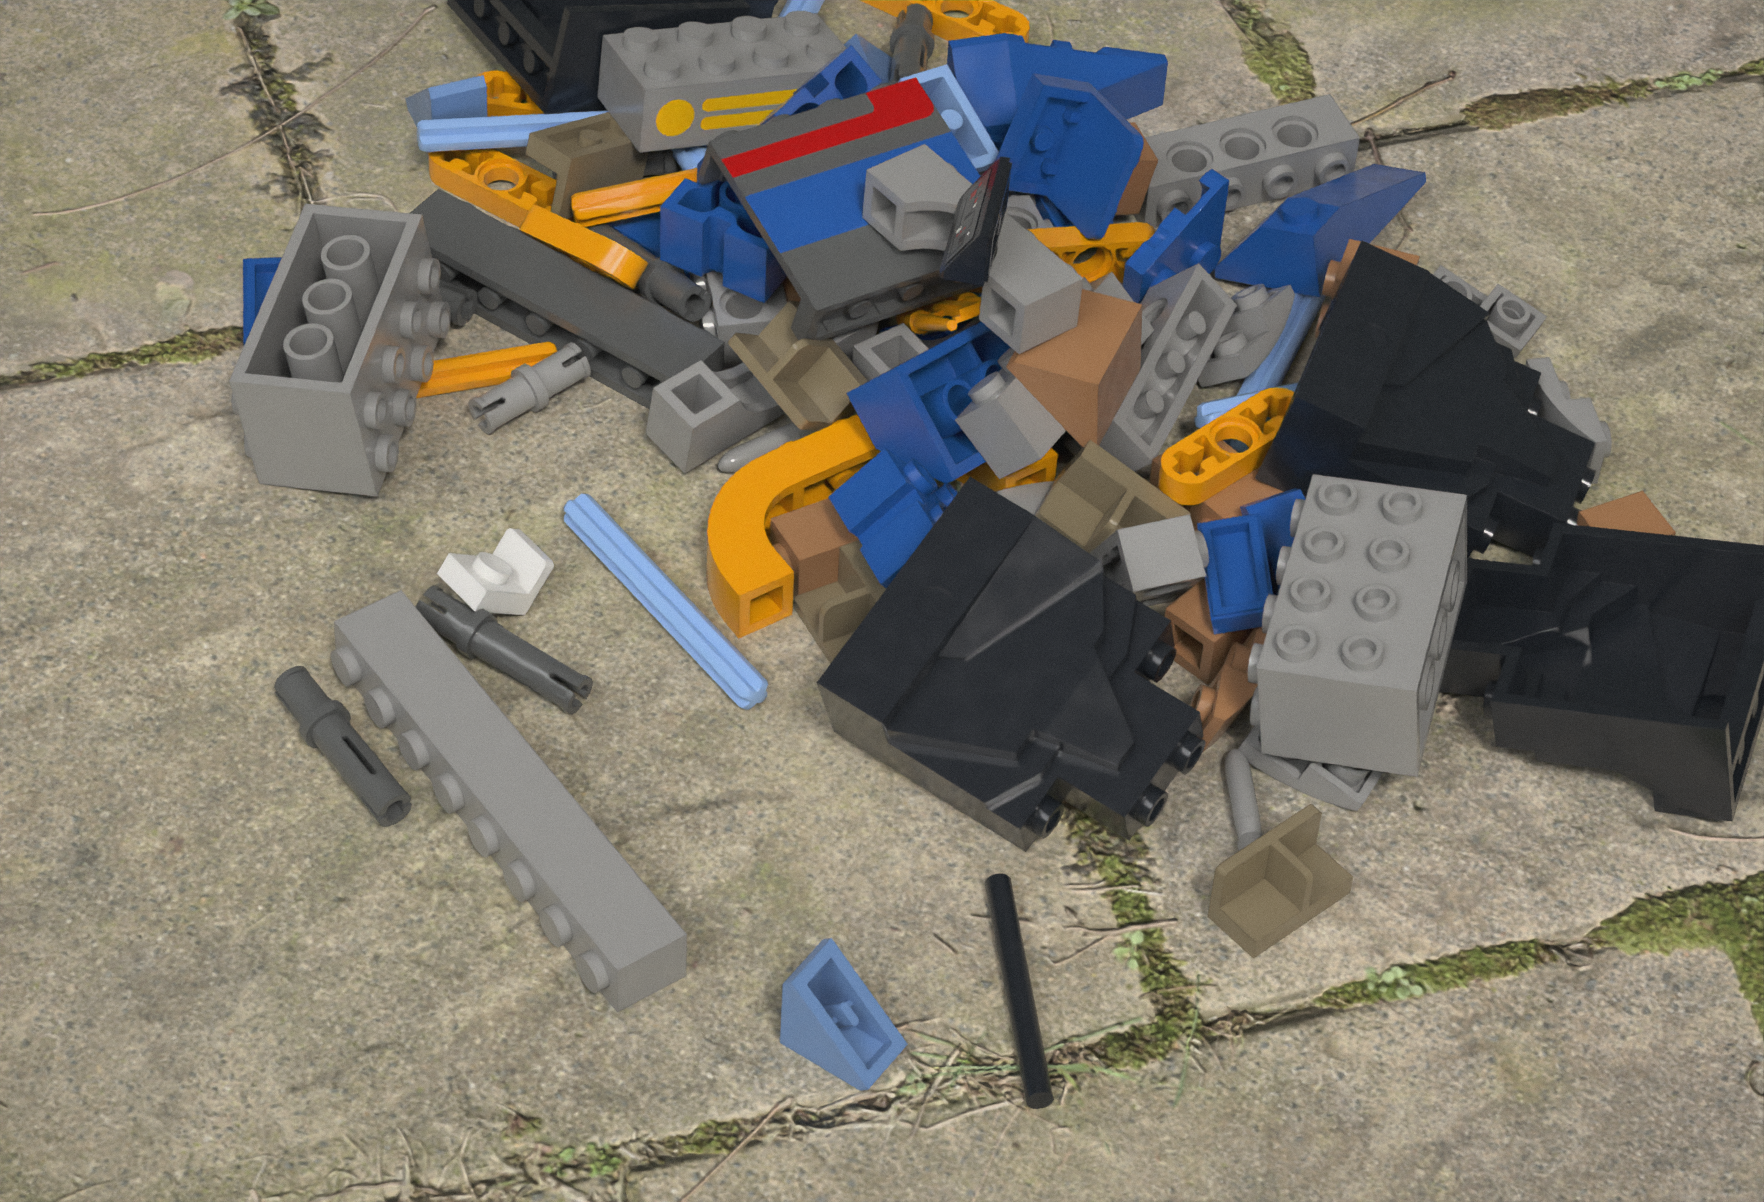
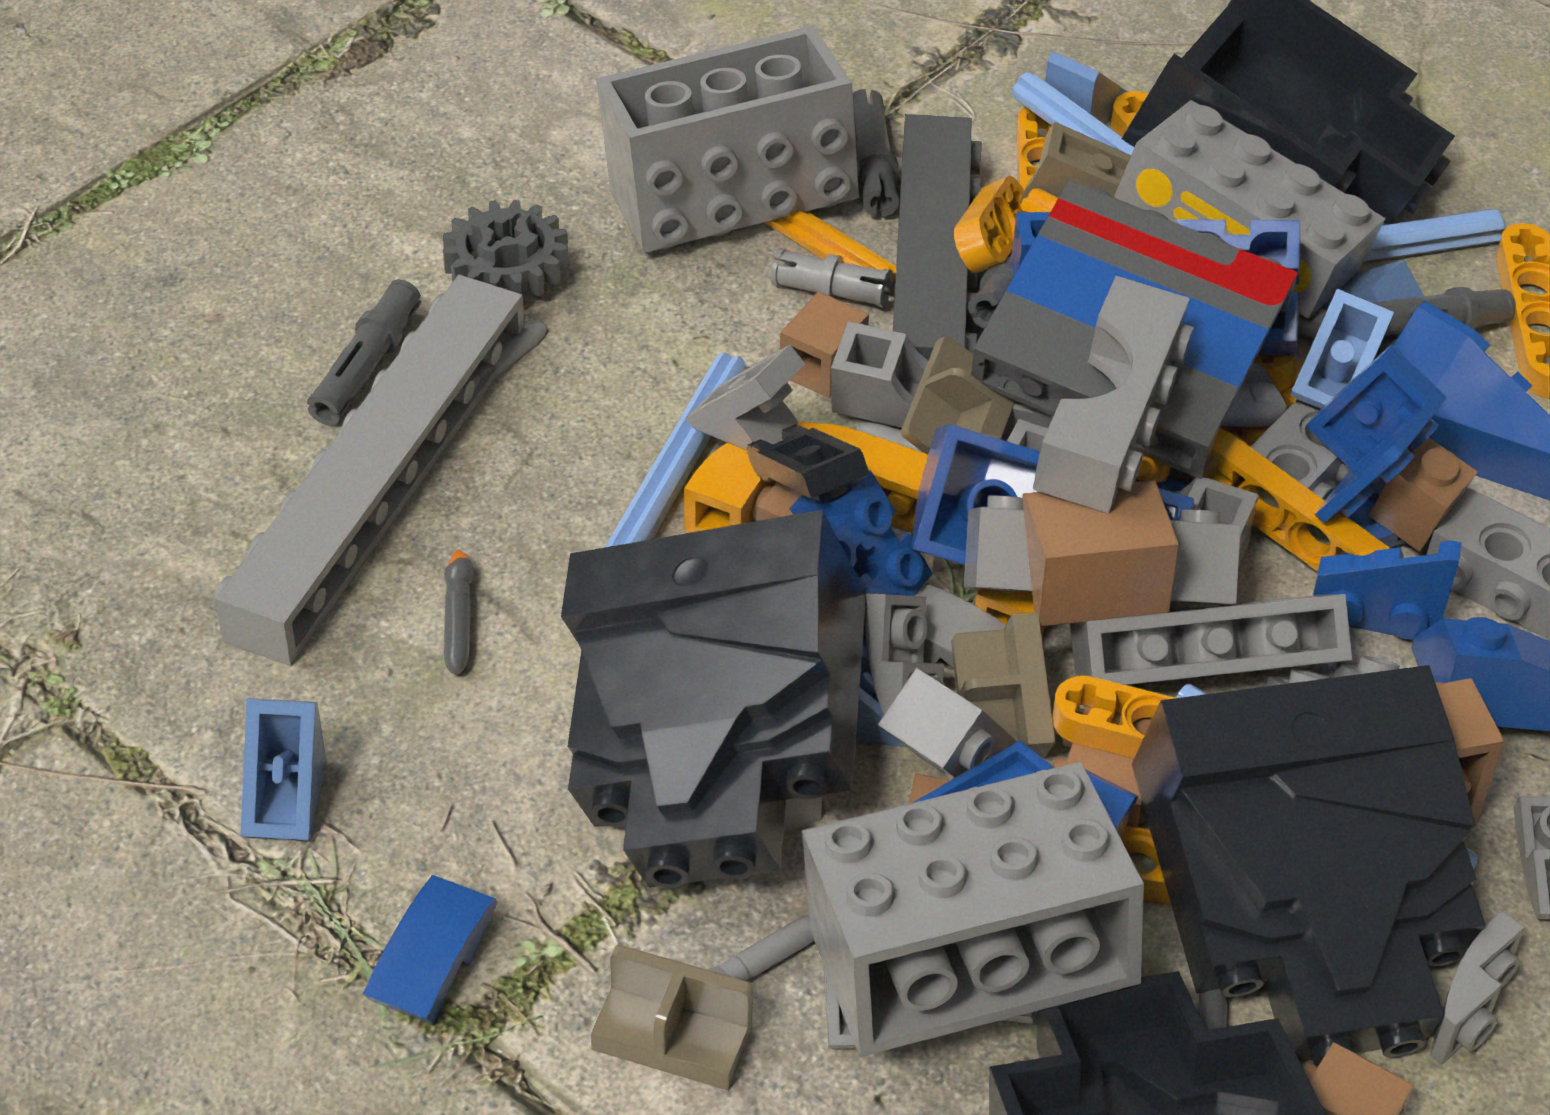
camera: 60 degrees right, 0 degrees up
dark grey pin [416,585,593,714] -> none
white bracket [437,528,554,615] -> none
black slope [939,156,1012,286] -> none
black bar [985,873,1054,1109] -> none
none -> blue slope [363,875,498,1025]
none -> dark grey gear [443,200,569,297]
none -> dark grey piece [444,550,474,675]
none -> light grey slope [685,344,805,450]
none -> black hinge [746,424,869,500]
none -> medium nougat brick [780,291,869,398]

